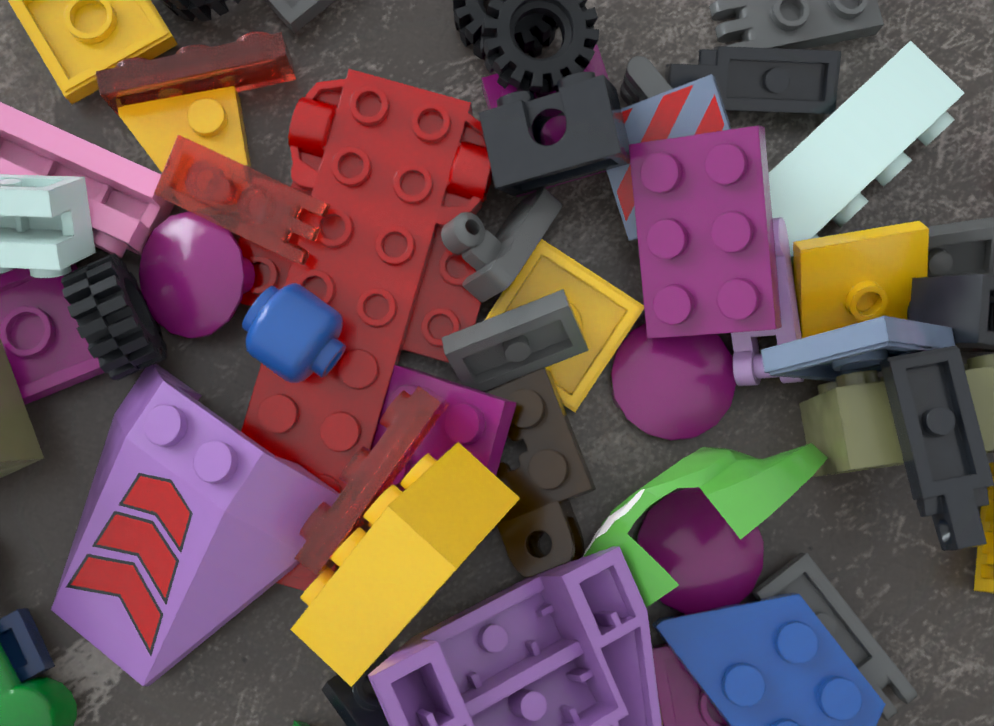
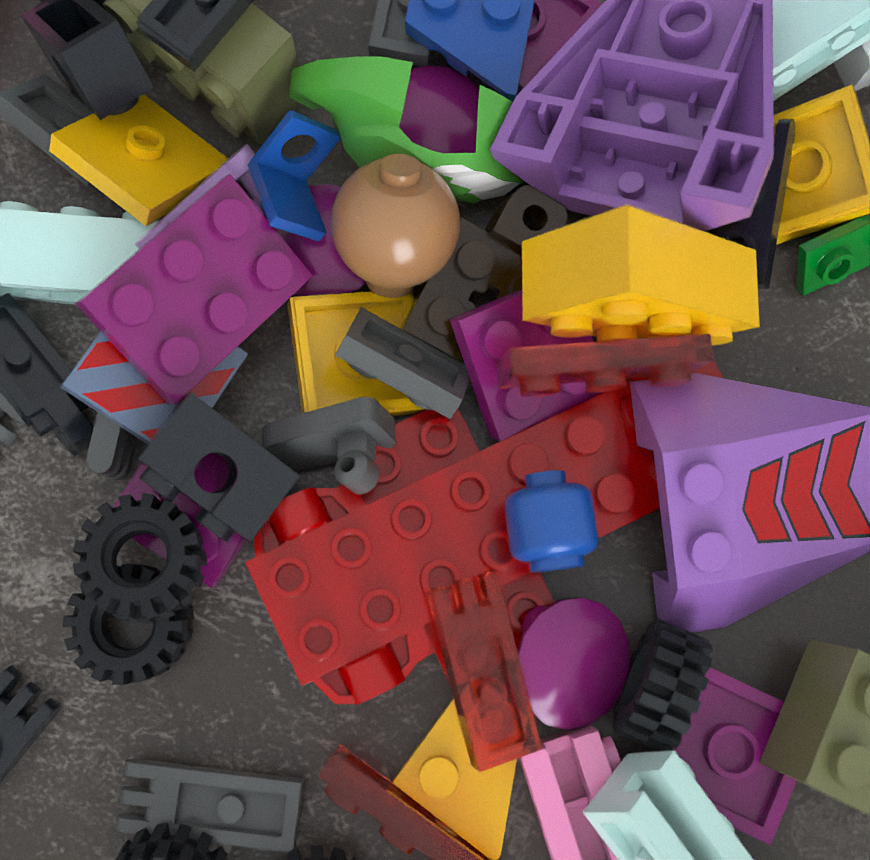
camera: 130 degrees left, 0 degrees up
sand blue tile [761,316,955,382] -> none
none -> blue bracket [247,110,341,242]
none -> medium nougat brick [331,154,461,298]

